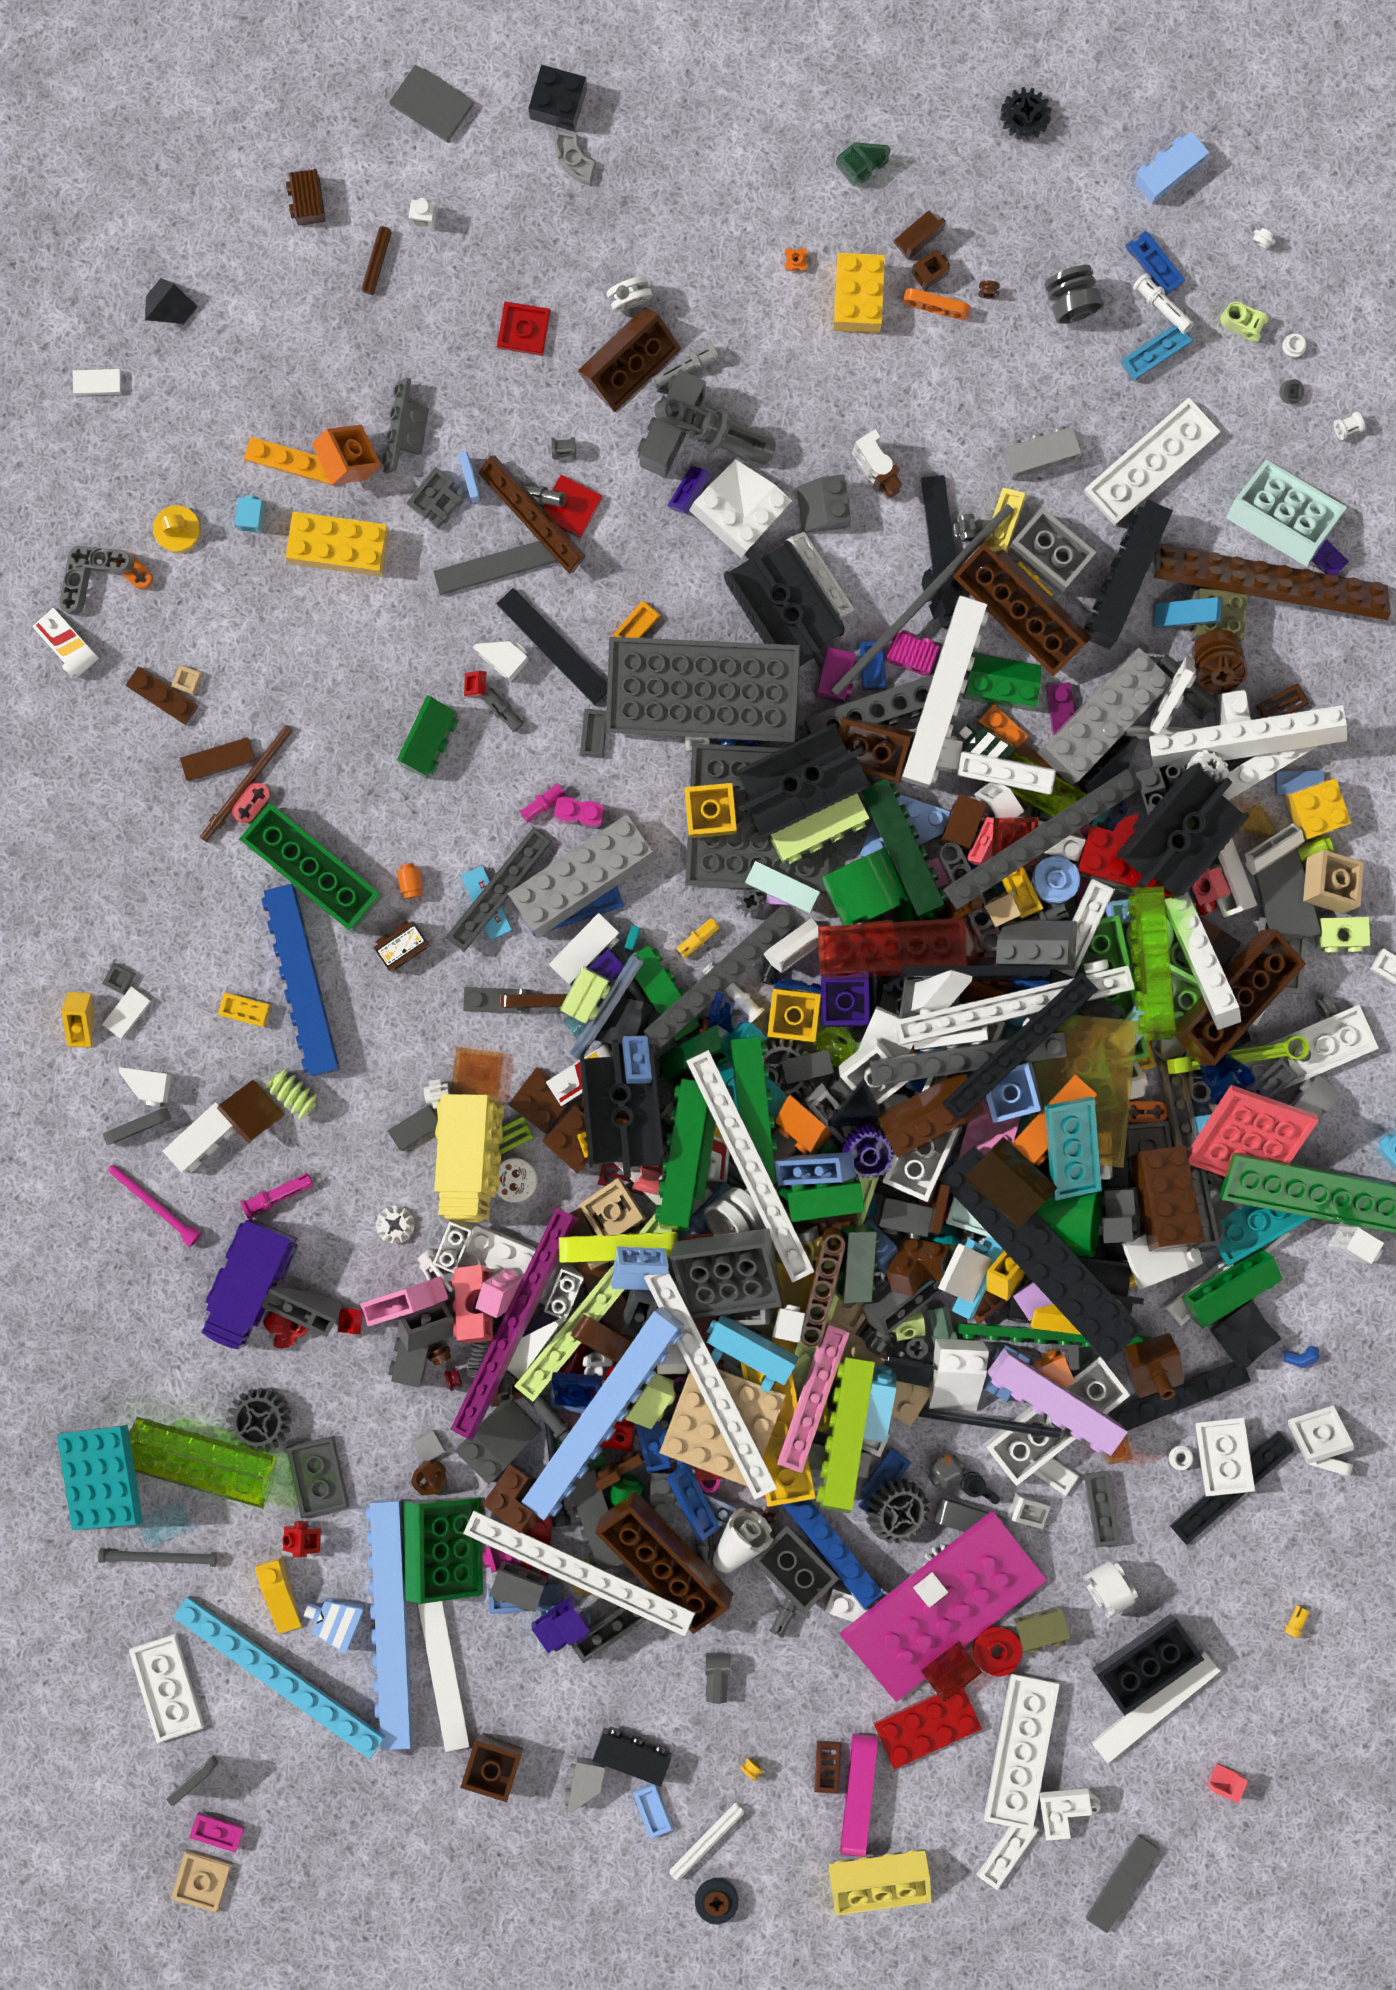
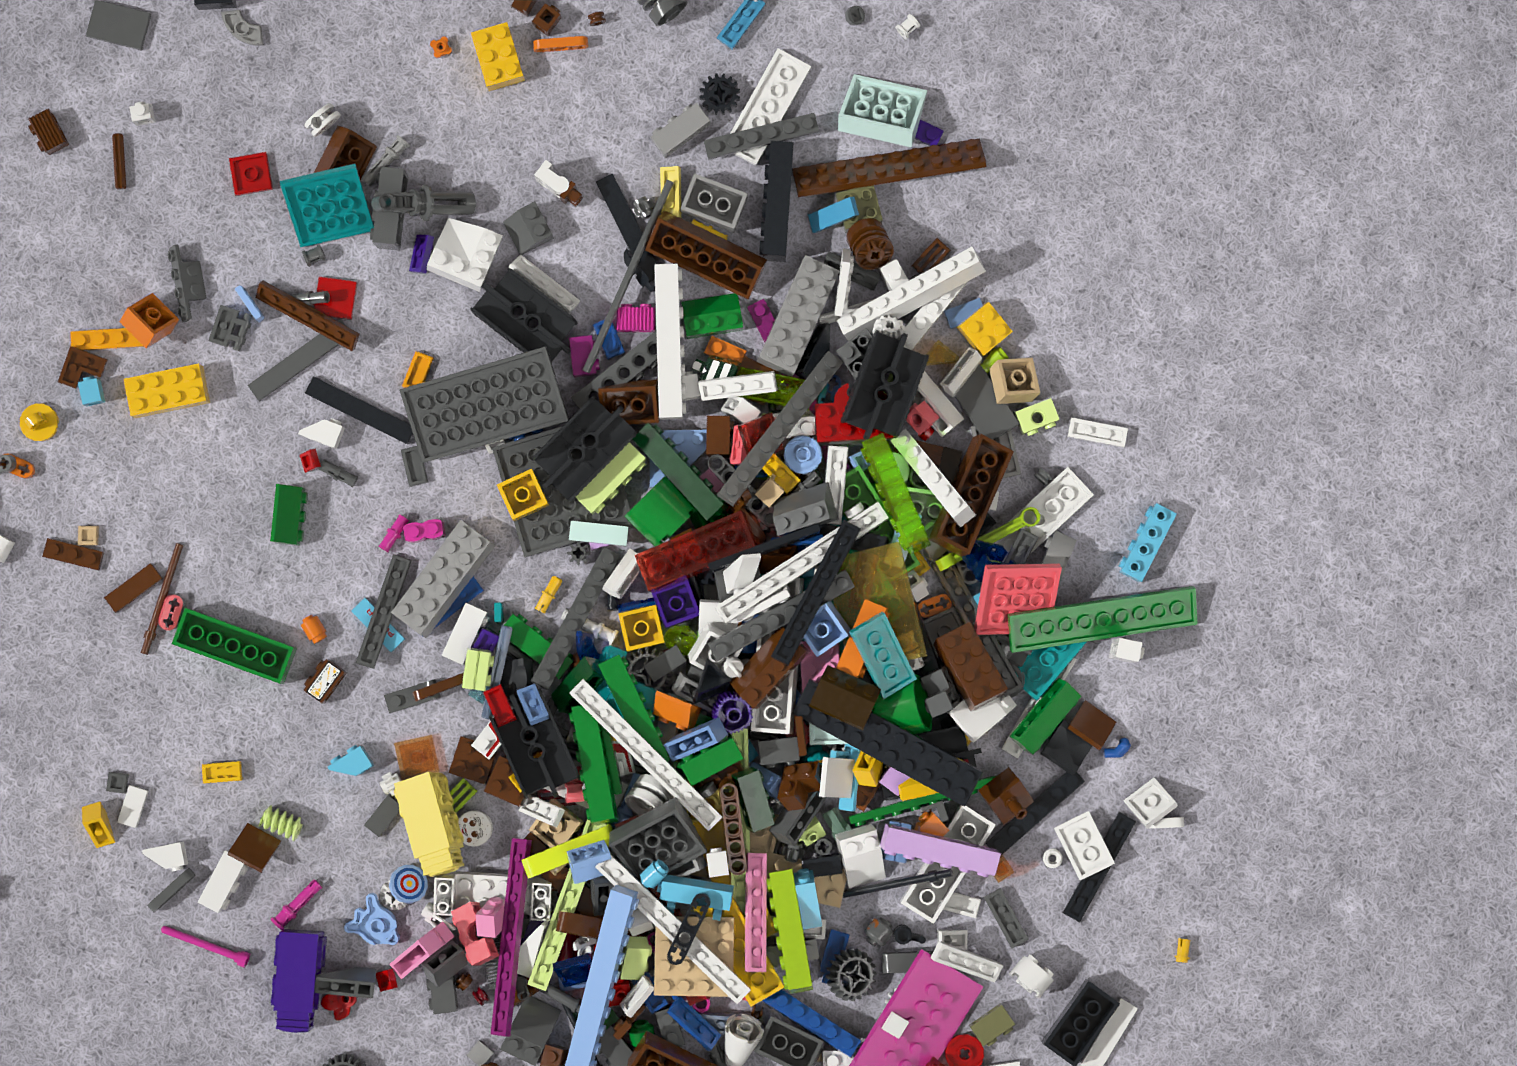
camera: 15 degrees left, 0 degrees up
blue brick [262,884,340,1077] -> none
none -> reddish brown plate [58,346,108,389]
none -> teal plate [280,164,374,247]
none -> medium azure slope [328,745,375,776]
none -> light blue tile [344,893,400,945]
none -> light blue tile [389,865,428,904]
none -> red tile [483,684,517,727]
none -> white tile [519,795,565,828]
none -> white tile [620,975,654,1018]
none -> medium azure brick [640,859,669,888]
none -> black beam [667,893,711,965]
none -> black gear [699,73,740,115]
none -> dark grey plate [704,113,819,160]
none -> white tile [723,657,743,678]
none -> white plate [931,941,1003,983]
none -> reddish brown tile [1068,700,1117,750]

